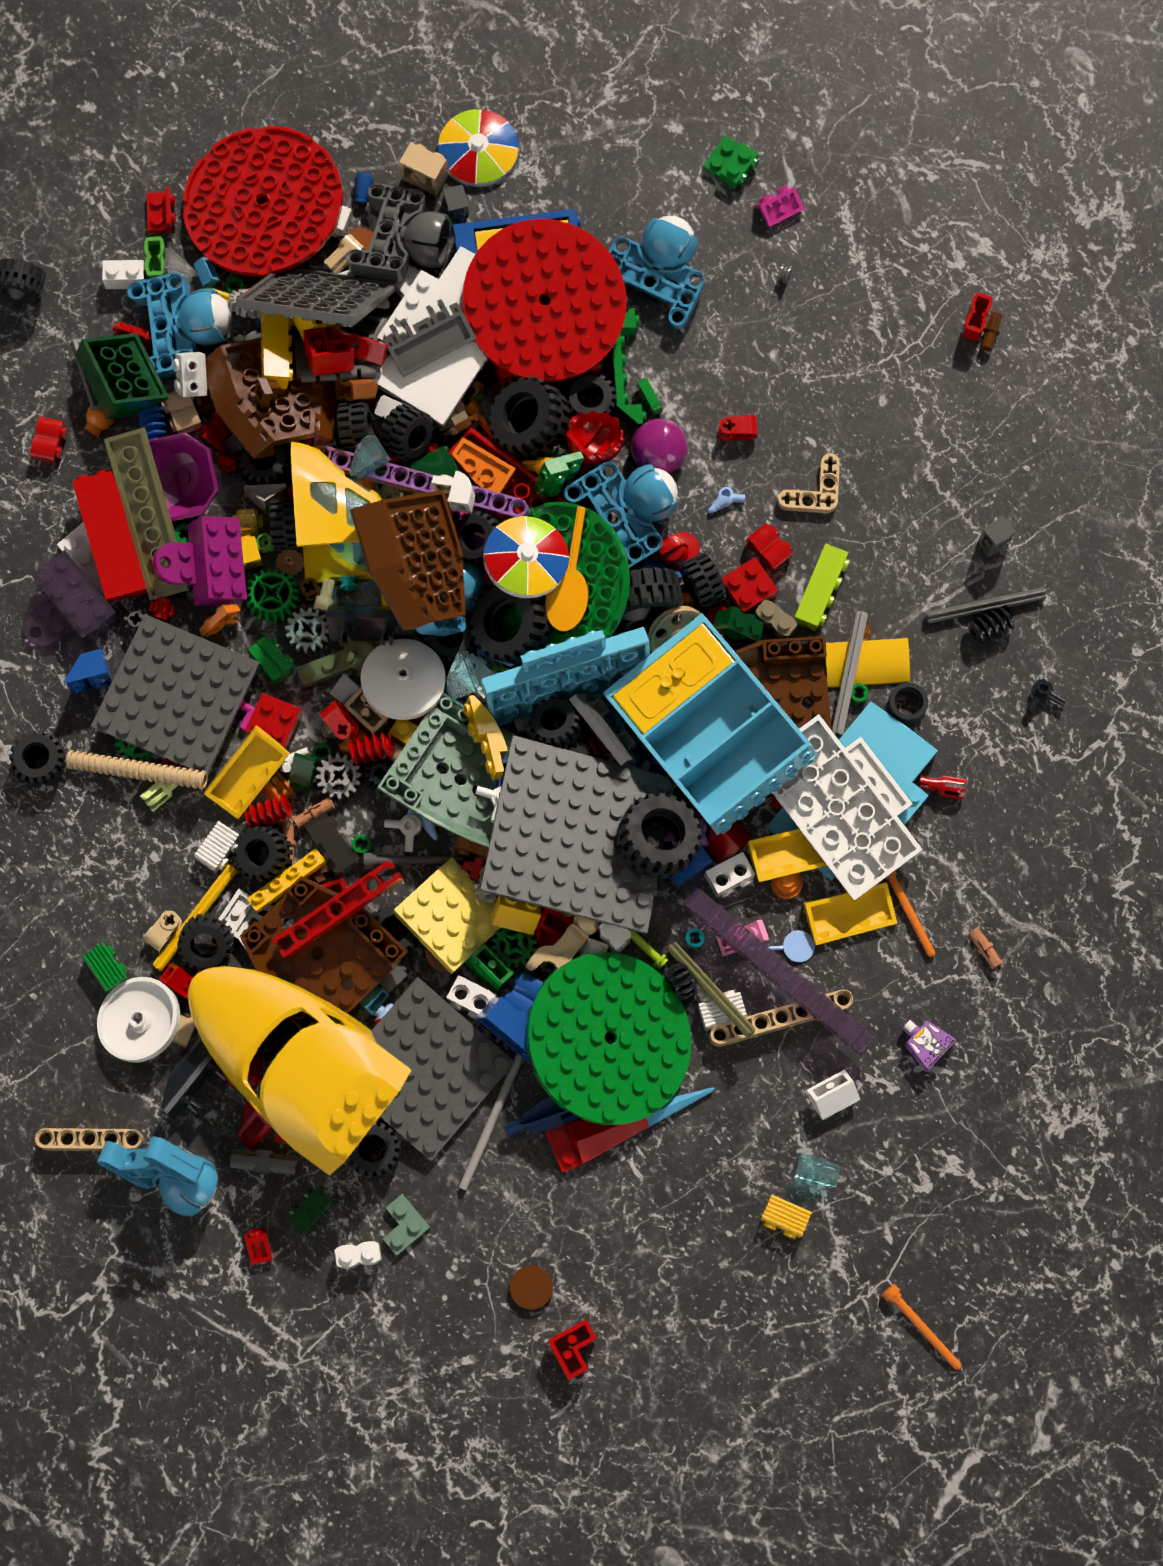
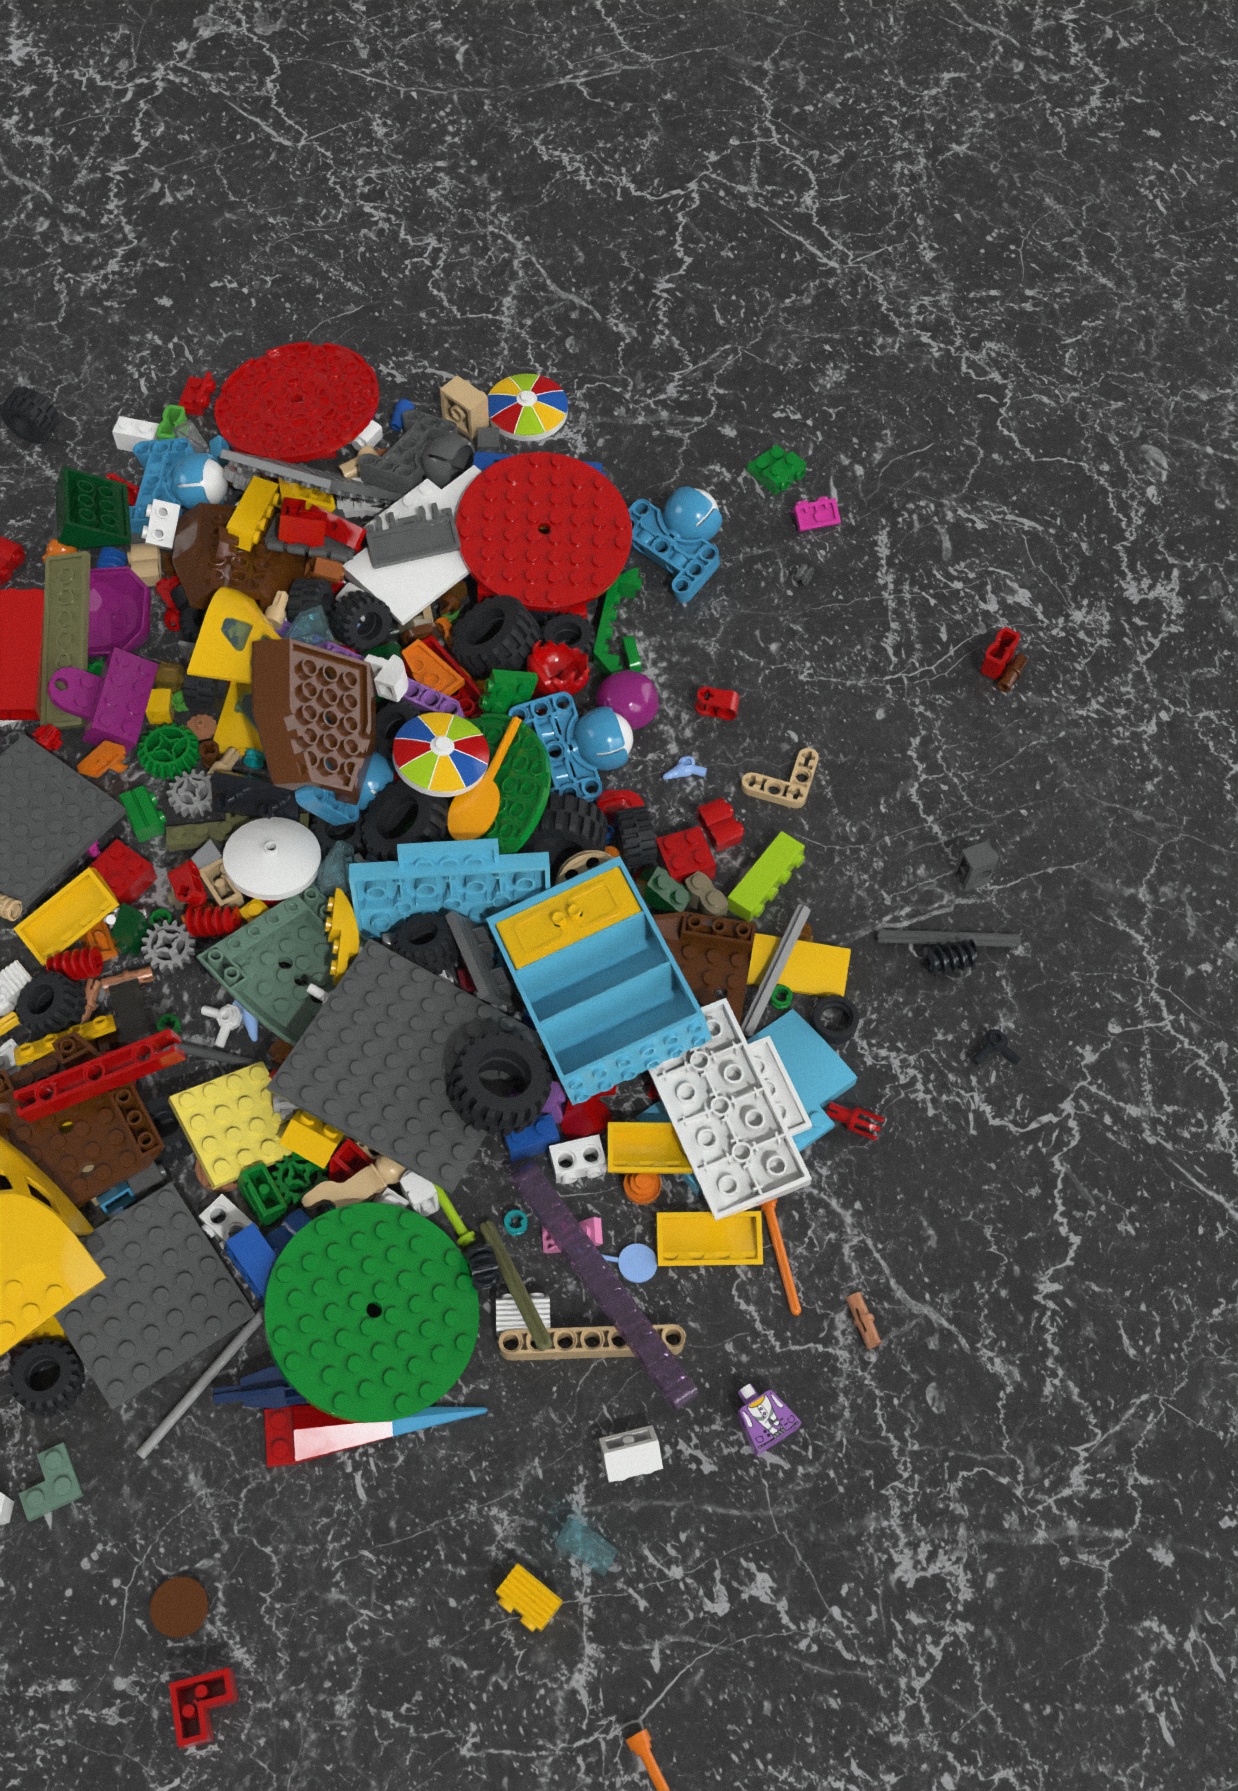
camera: 15 degrees right, 15 degrees down
none -> tan piece [264,591,289,630]

